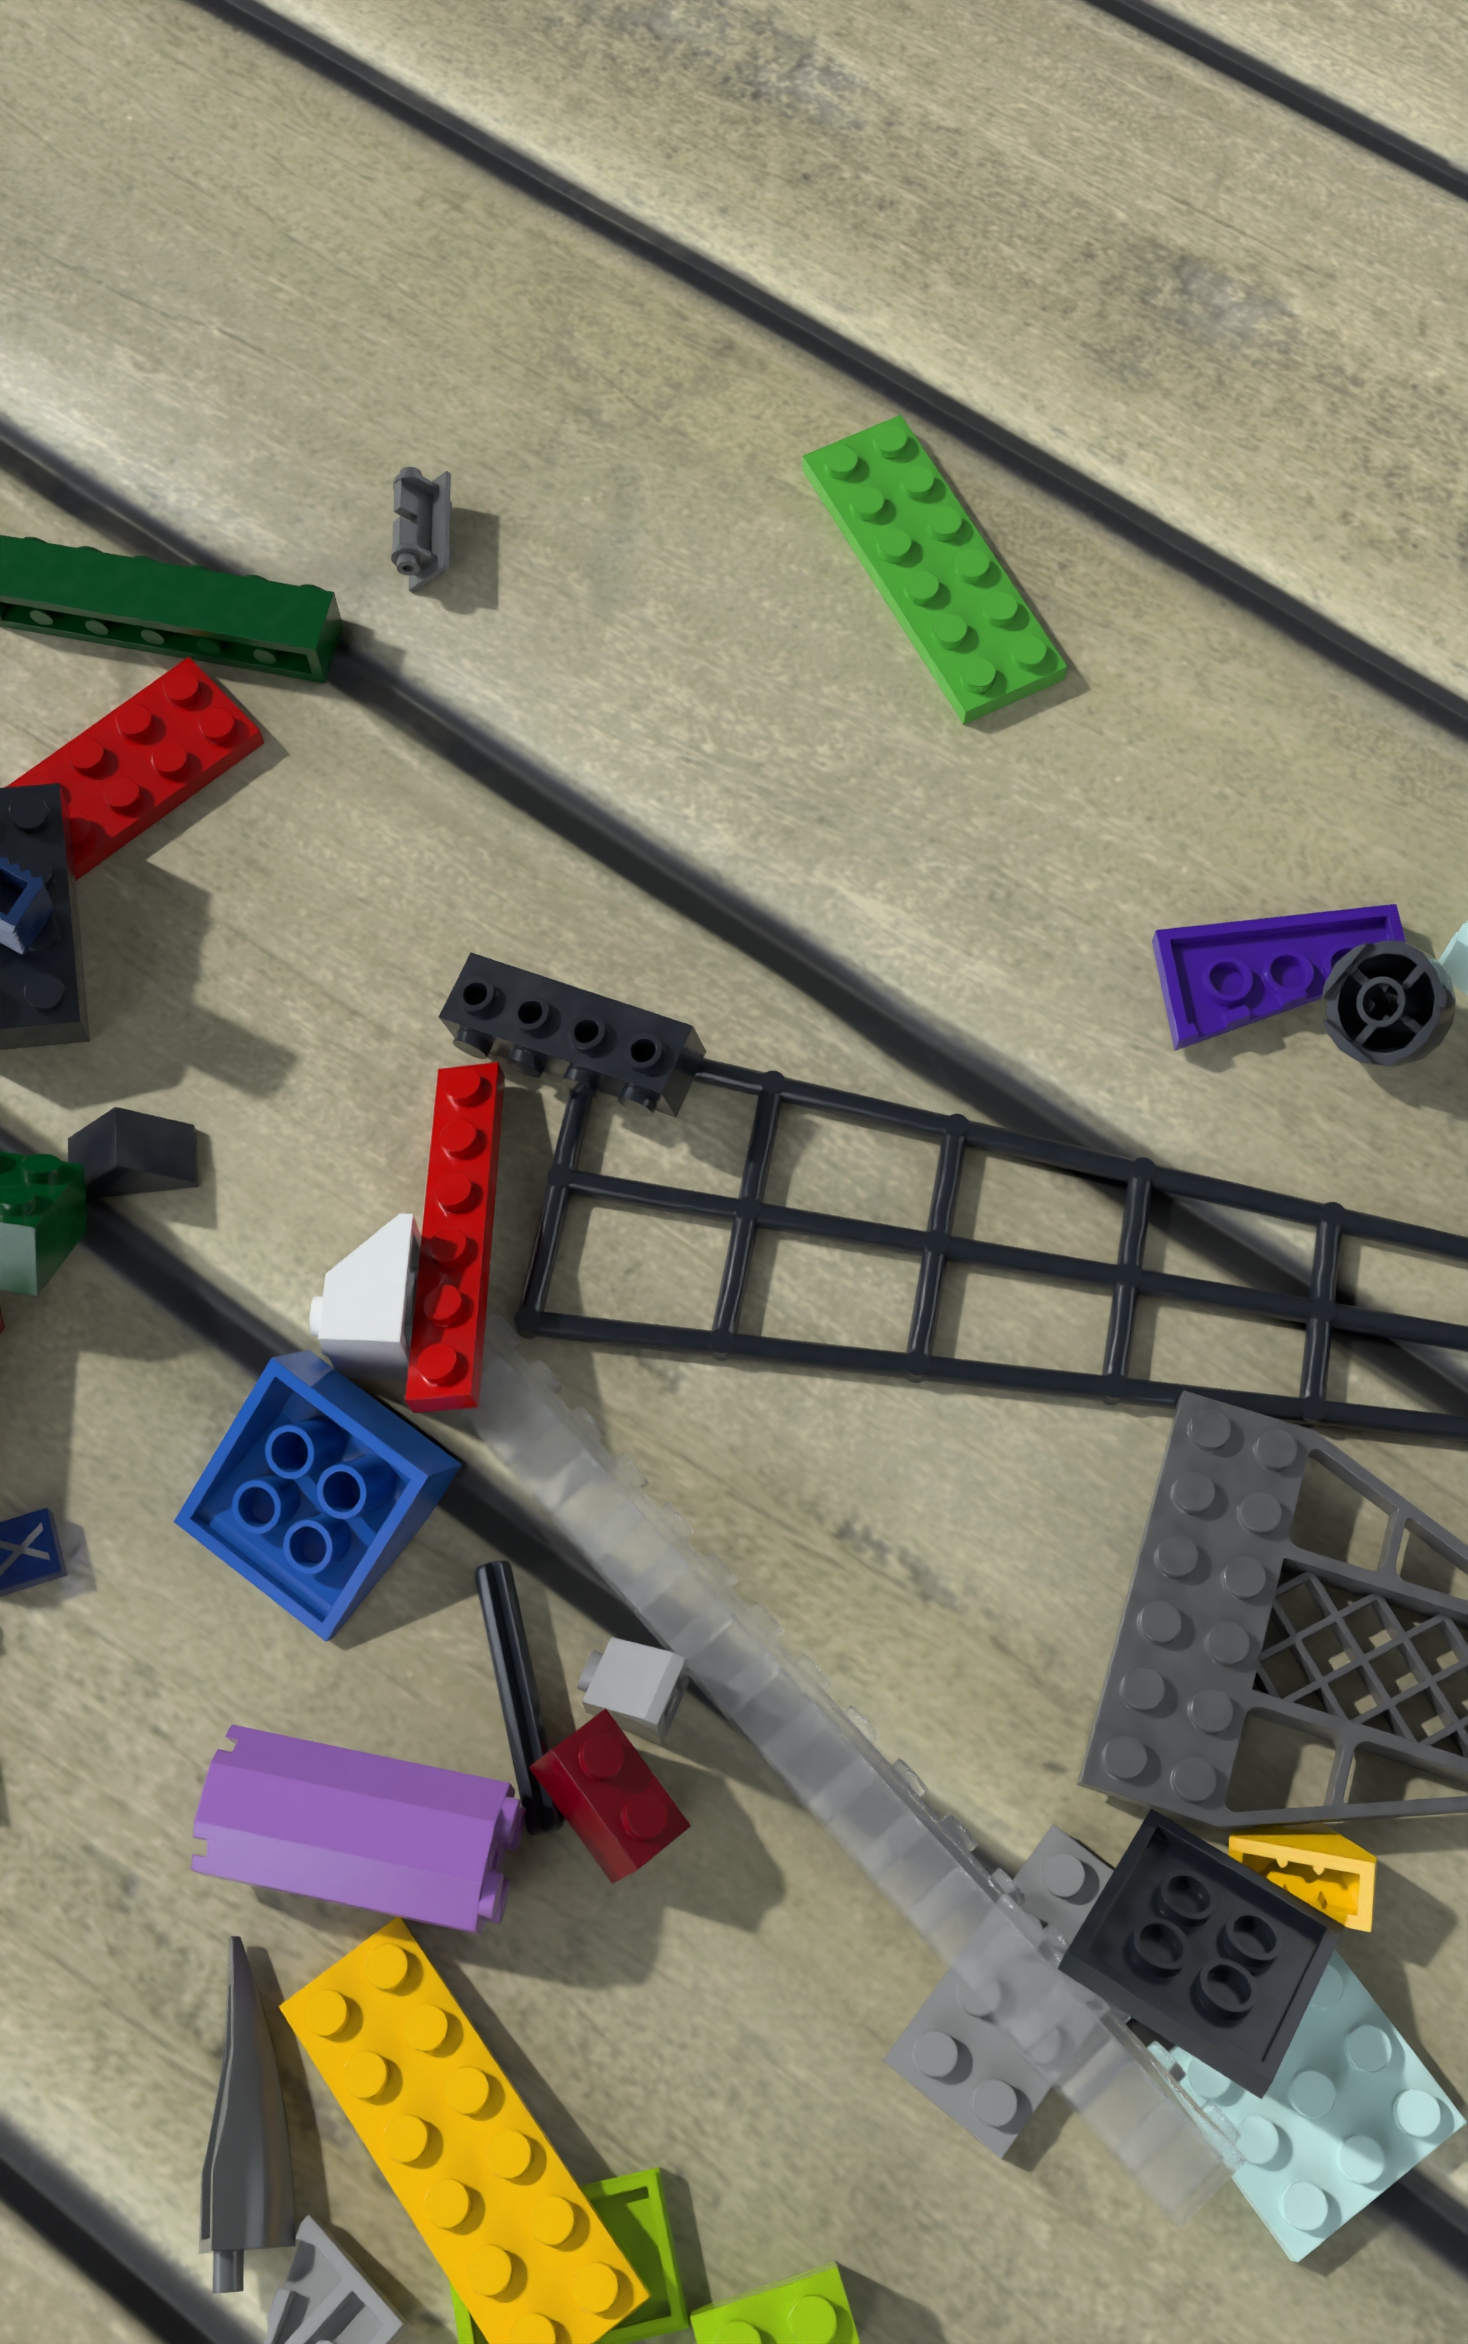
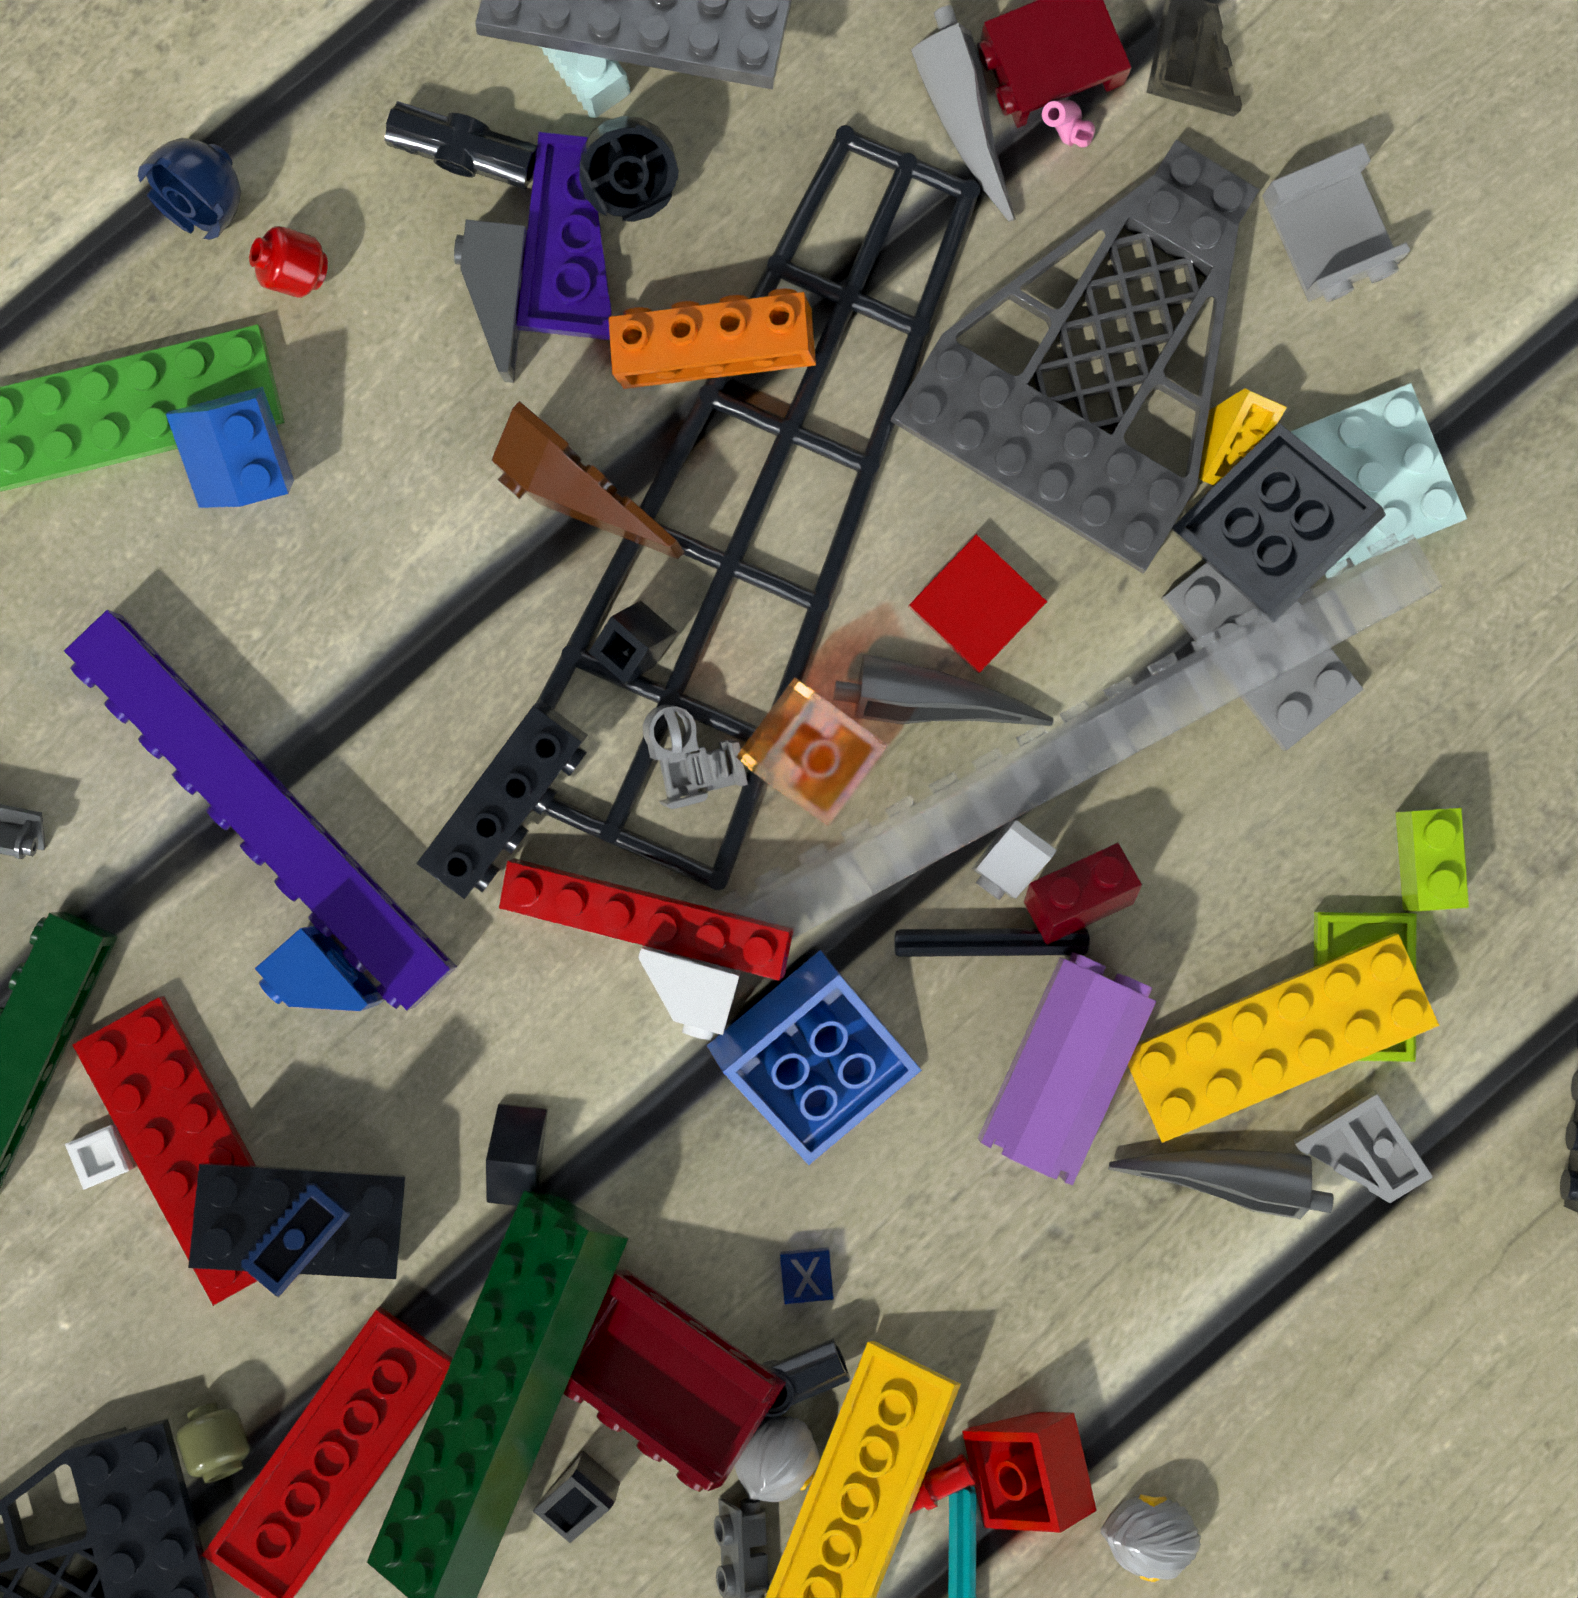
camera: 75 degrees left, 20 degrees up
none -> dark purple brick [64,610,457,1011]
none -> white tile [65,1124,134,1190]
none -> dark blue cylinder [137,138,241,240]
none -> blue slope [166,387,294,508]
none -> red head [249,226,328,298]
none -> blue slope [255,926,384,1011]
none -> black piece [384,101,537,189]
none -> dark grey slope [454,219,527,383]
none -> reddish brown wedge [492,401,684,559]
none -> black brick [589,600,677,684]
none -> orange brick [609,288,816,389]
none -> light grey piece [643,705,748,809]
none -> clear orange brick [736,677,888,826]
none -> dark grey piece [833,654,1054,726]
none -> red tile [908,534,1048,674]

